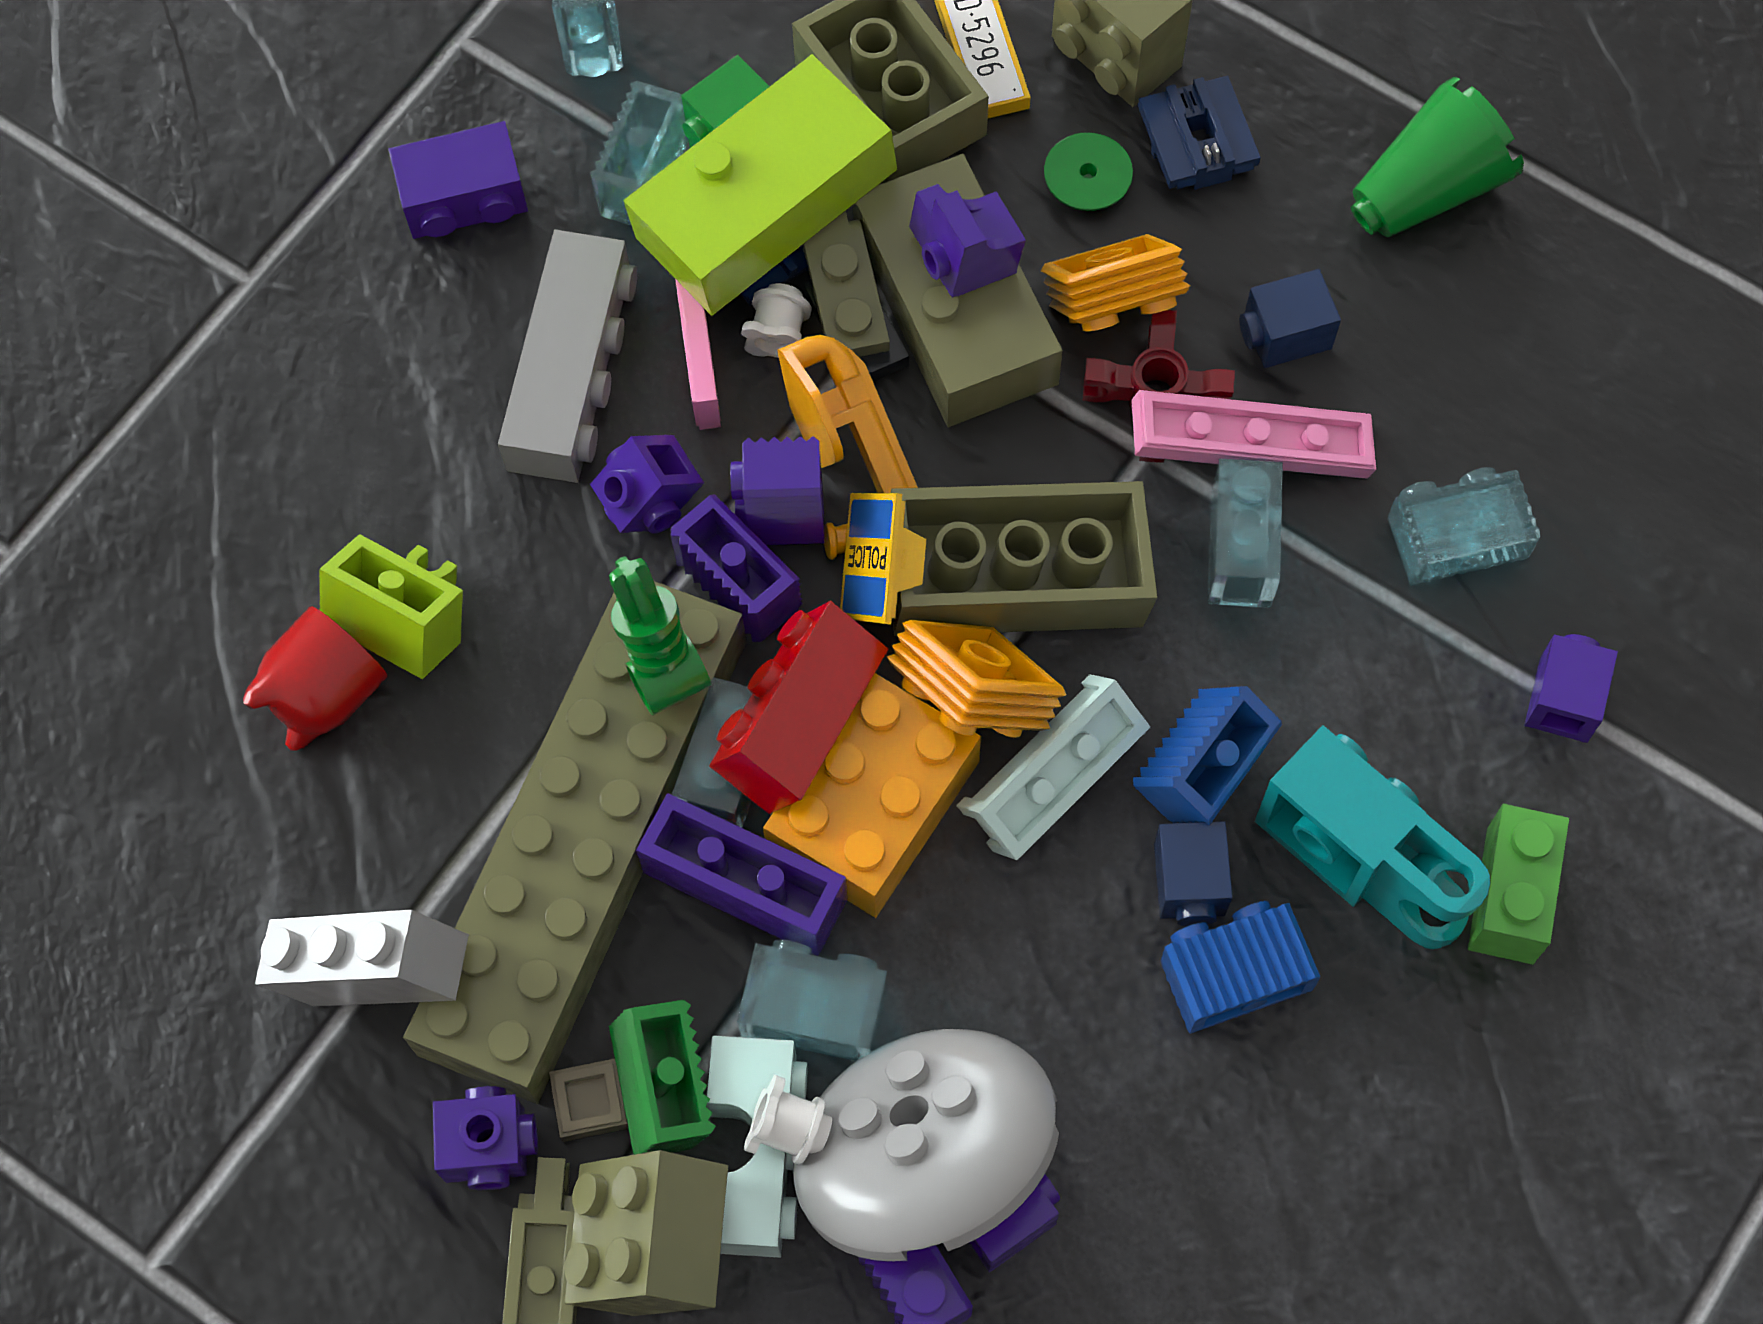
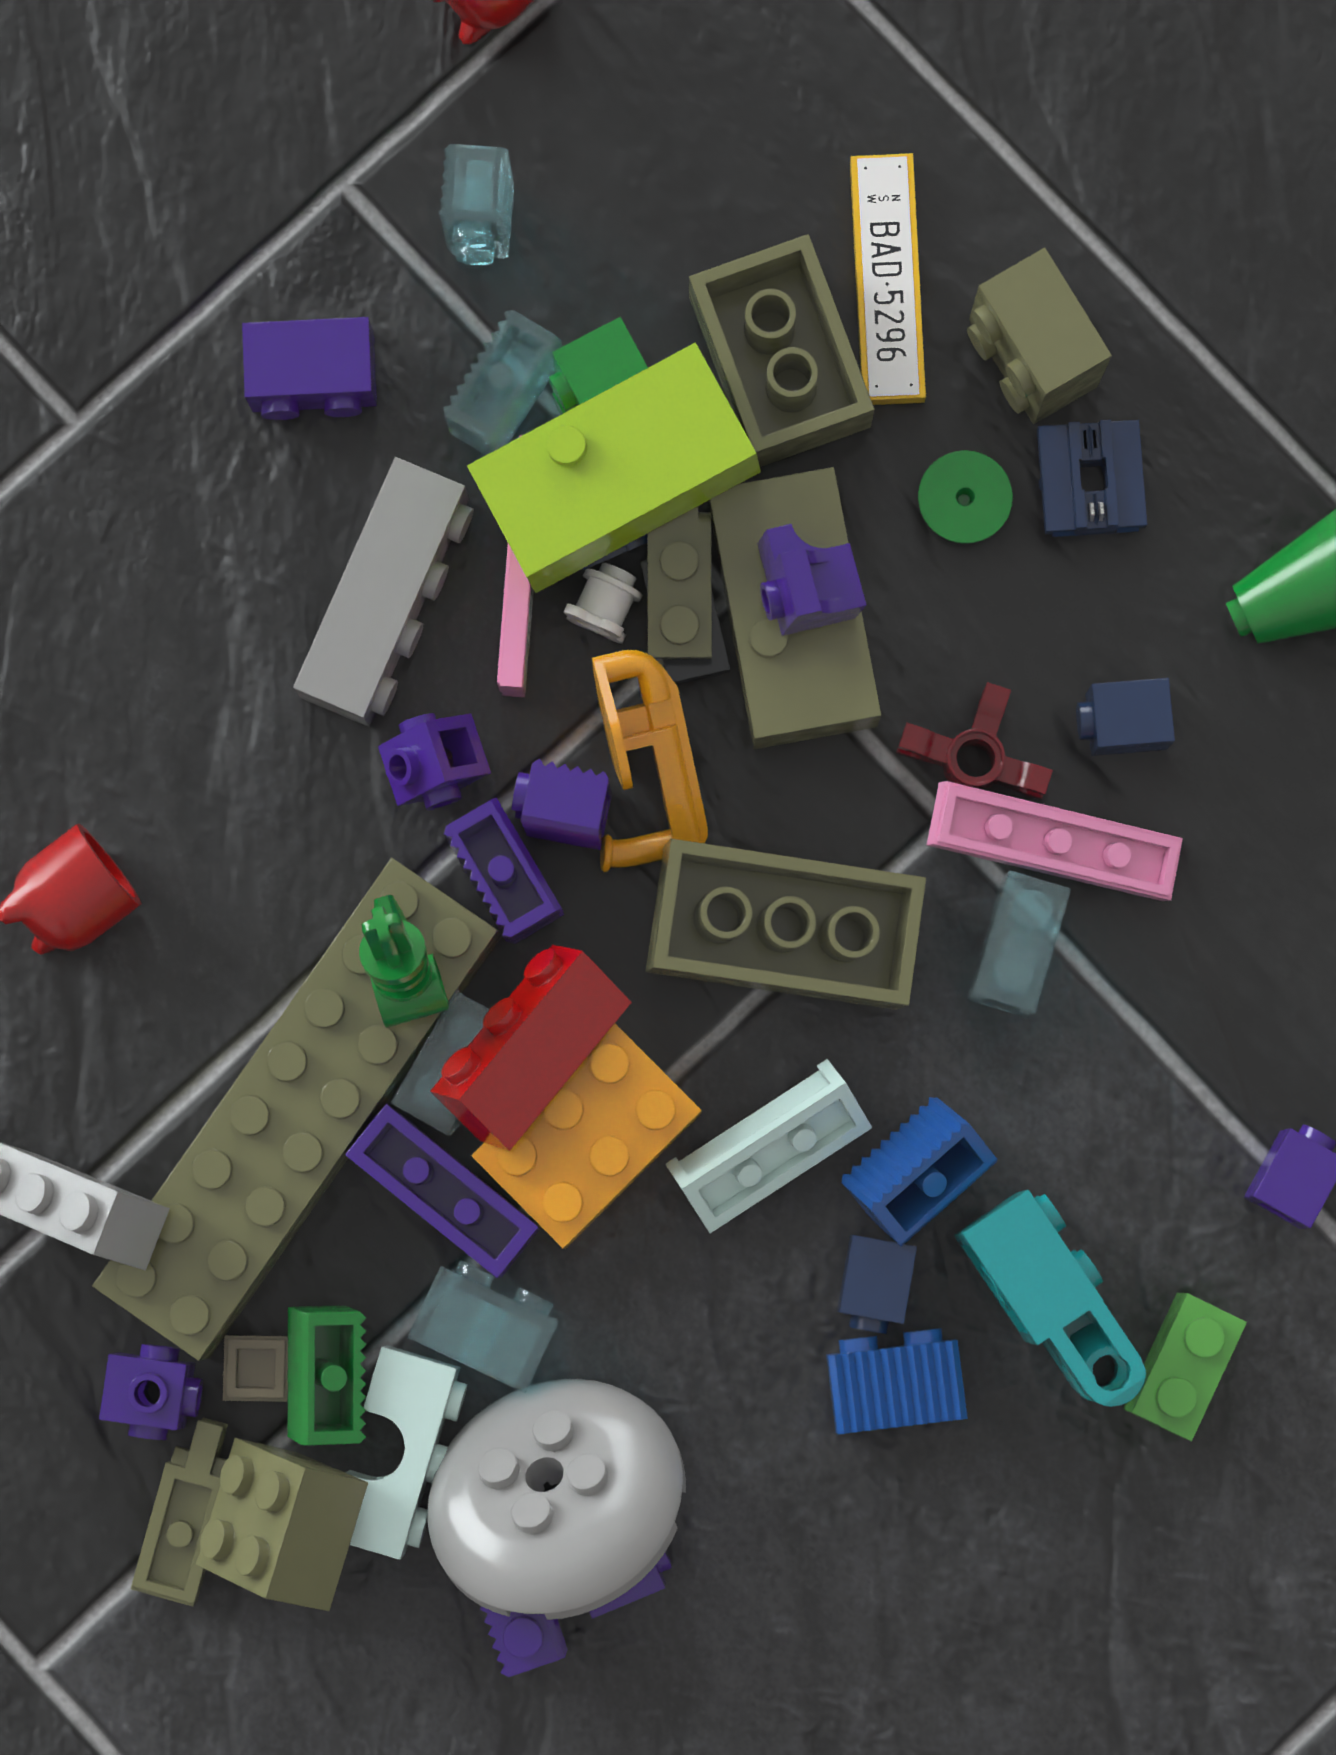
camera: 15 degrees right, 15 degrees up
lime brick [319,534,463,679] -> none
white brick [744,1075,832,1165] -> none
piece [840,493,926,624] -> none
light orange brick [887,620,1066,738] -> none
light orange brick [1041,234,1191,331] -> none
clear light blue brick [1387,467,1540,586] -> none

